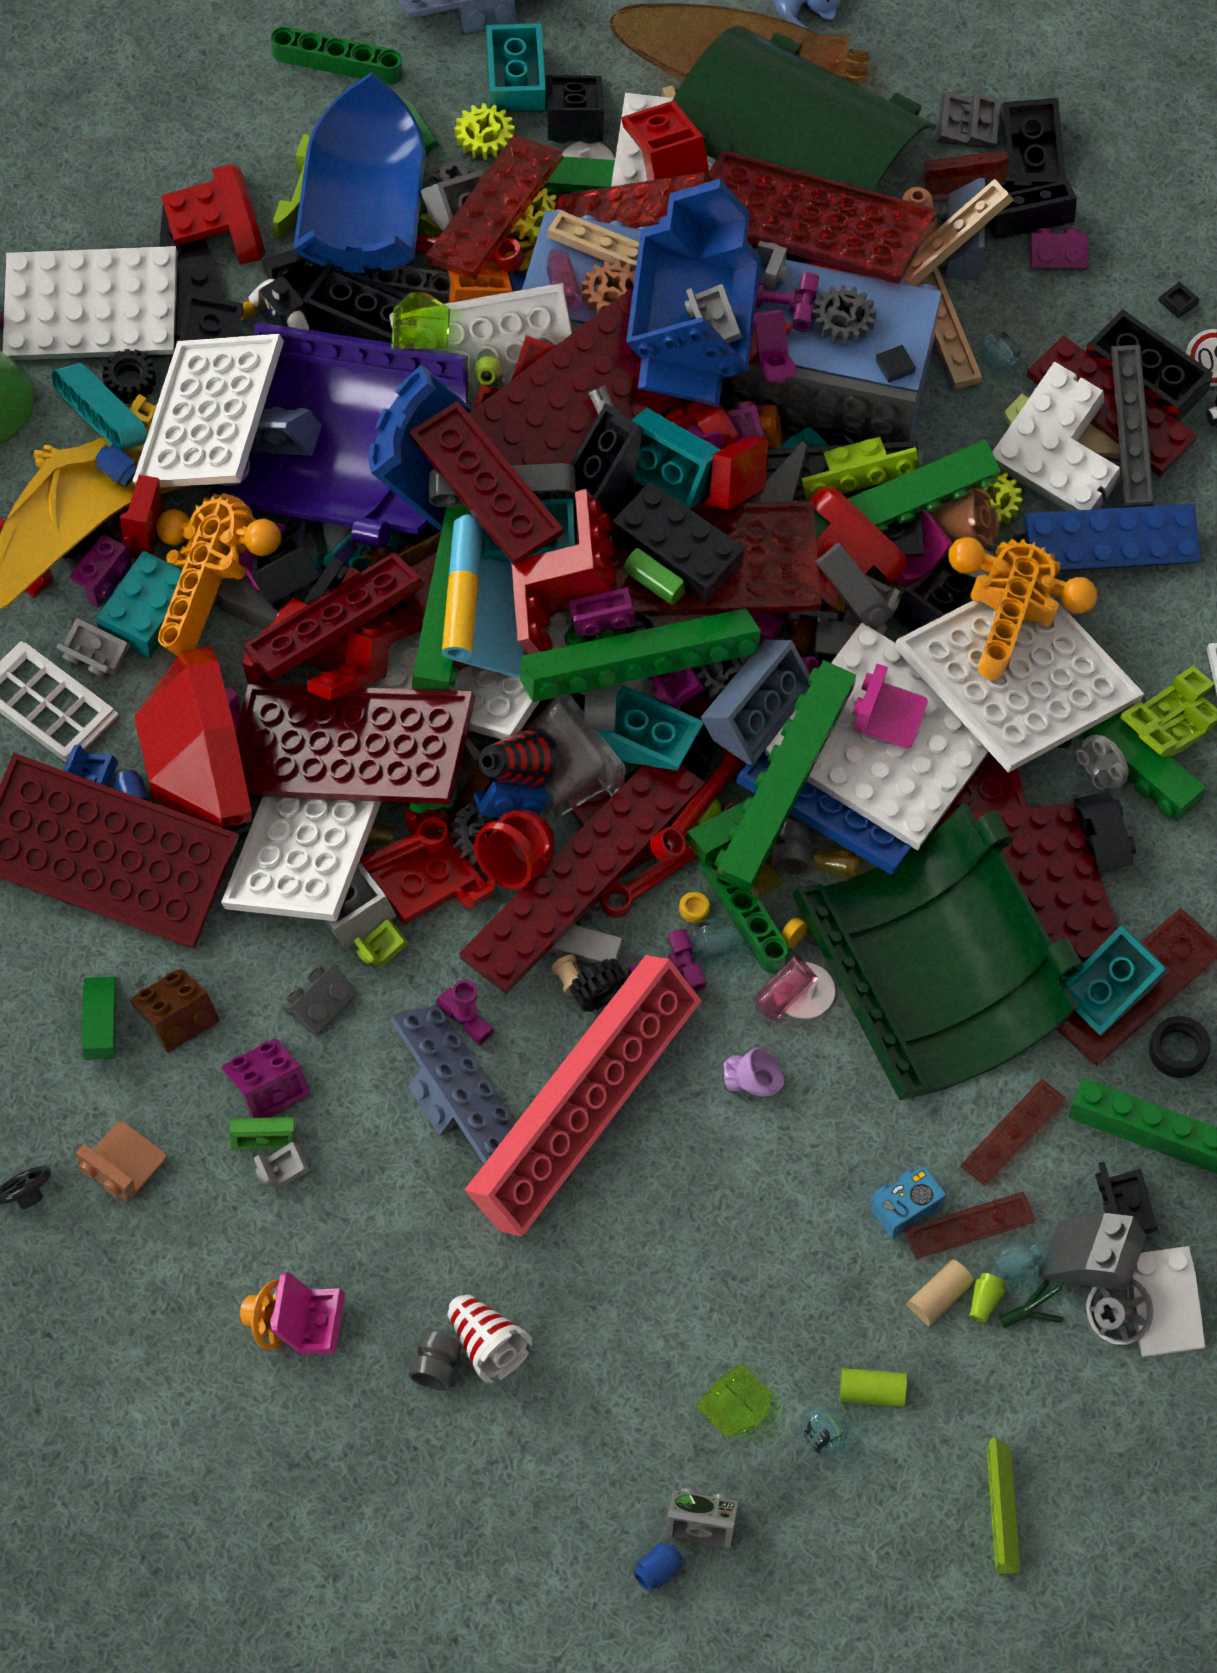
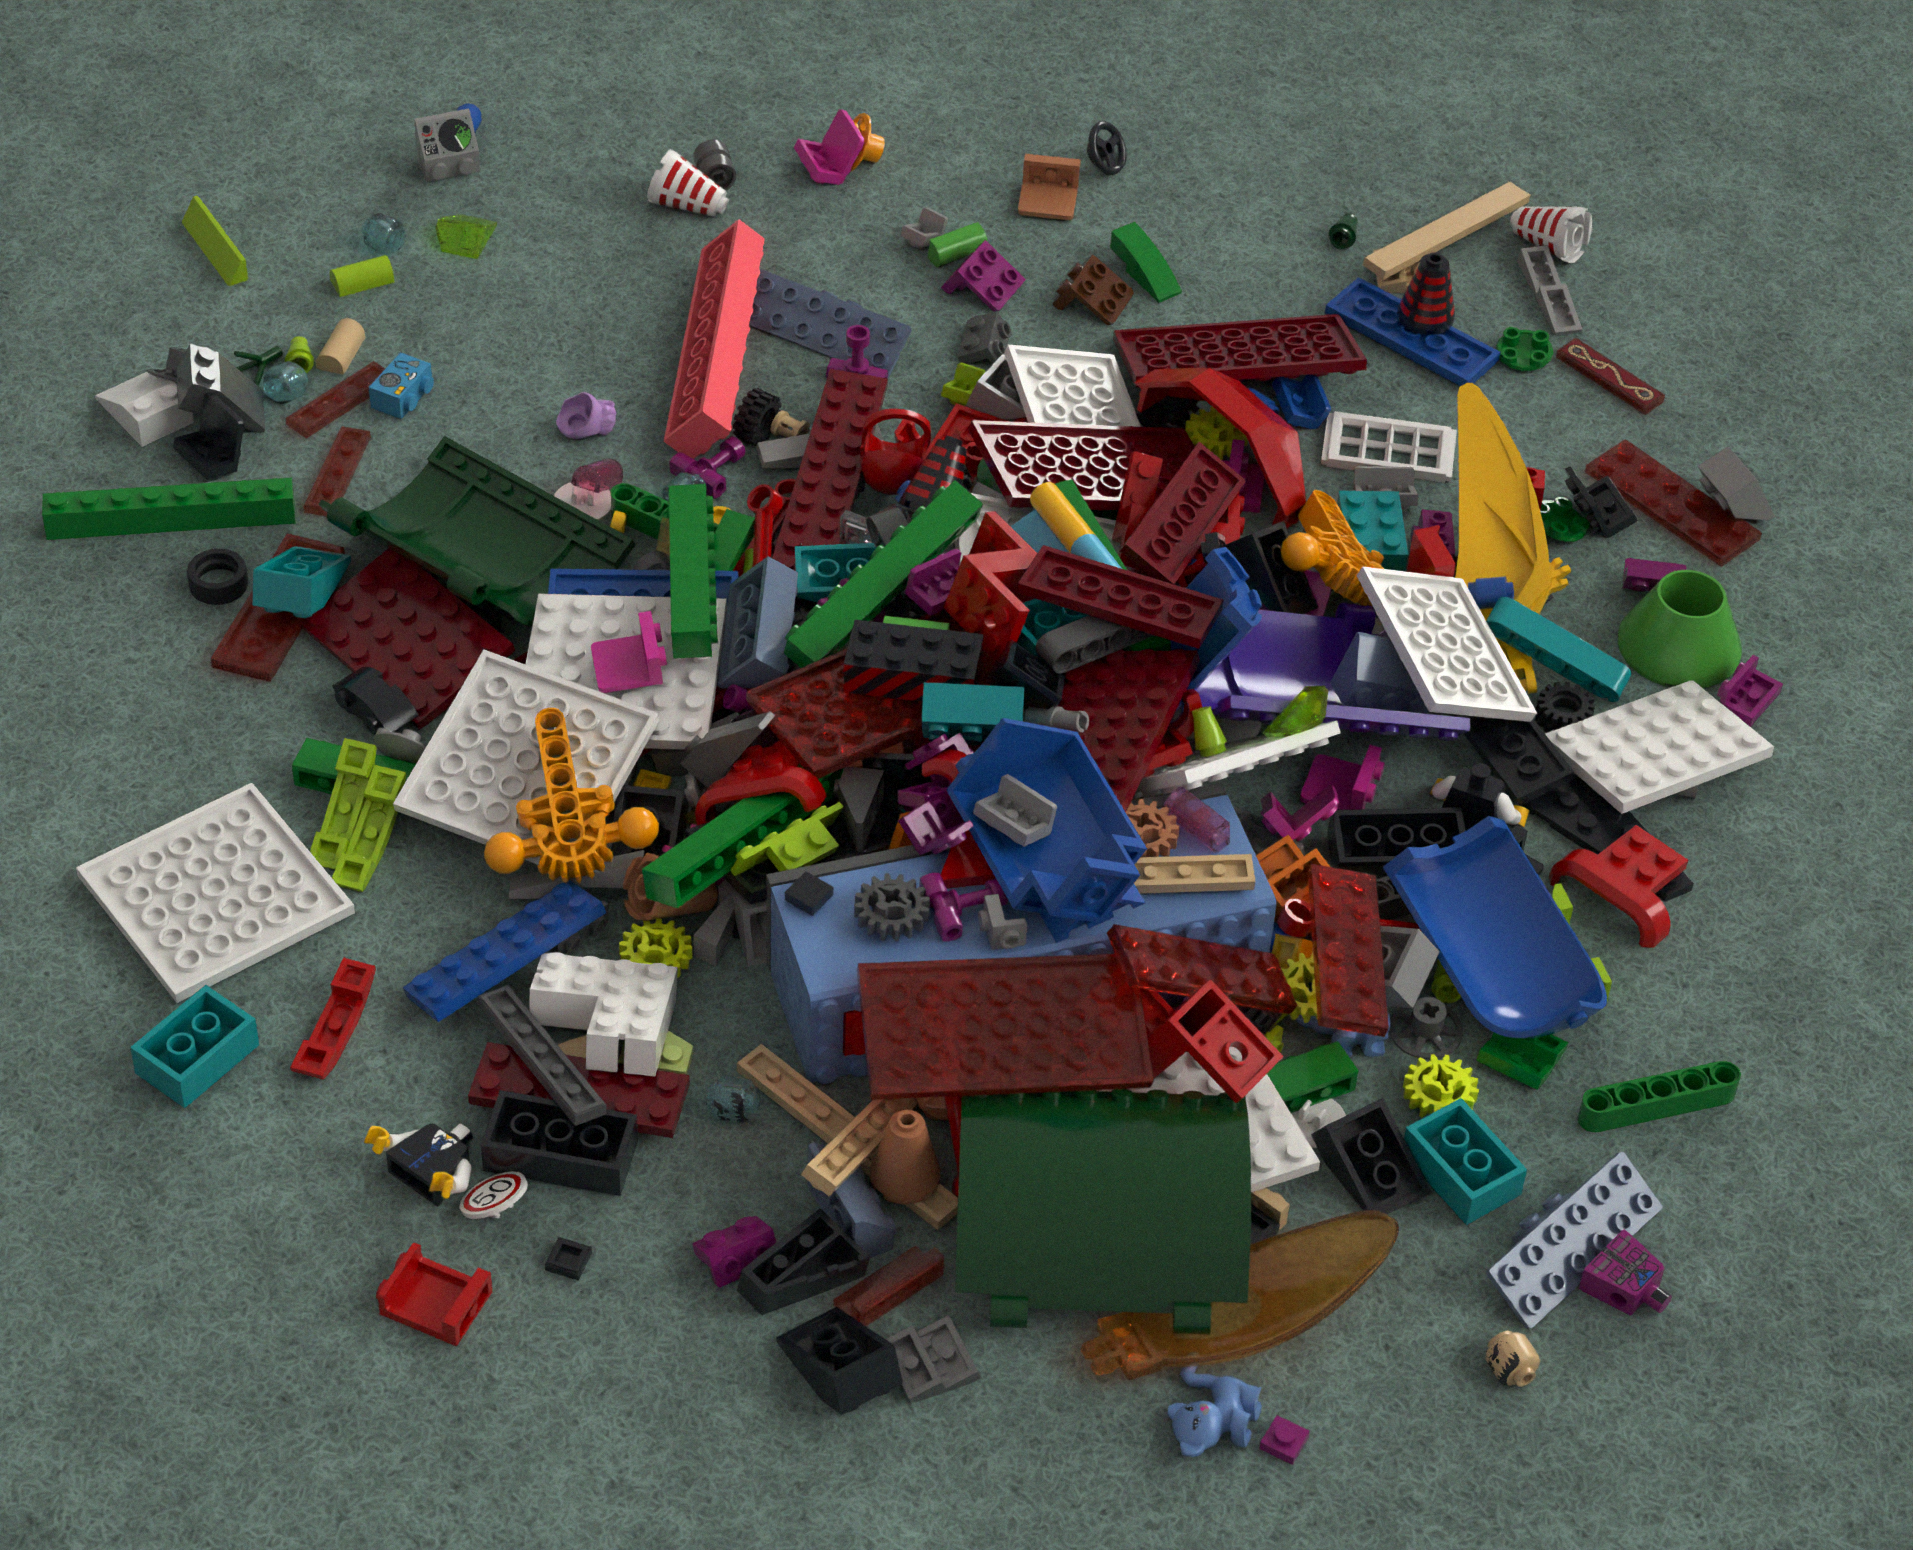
camera: 150 degrees right, 15 degrees down
red container [704,434,768,510] -> none

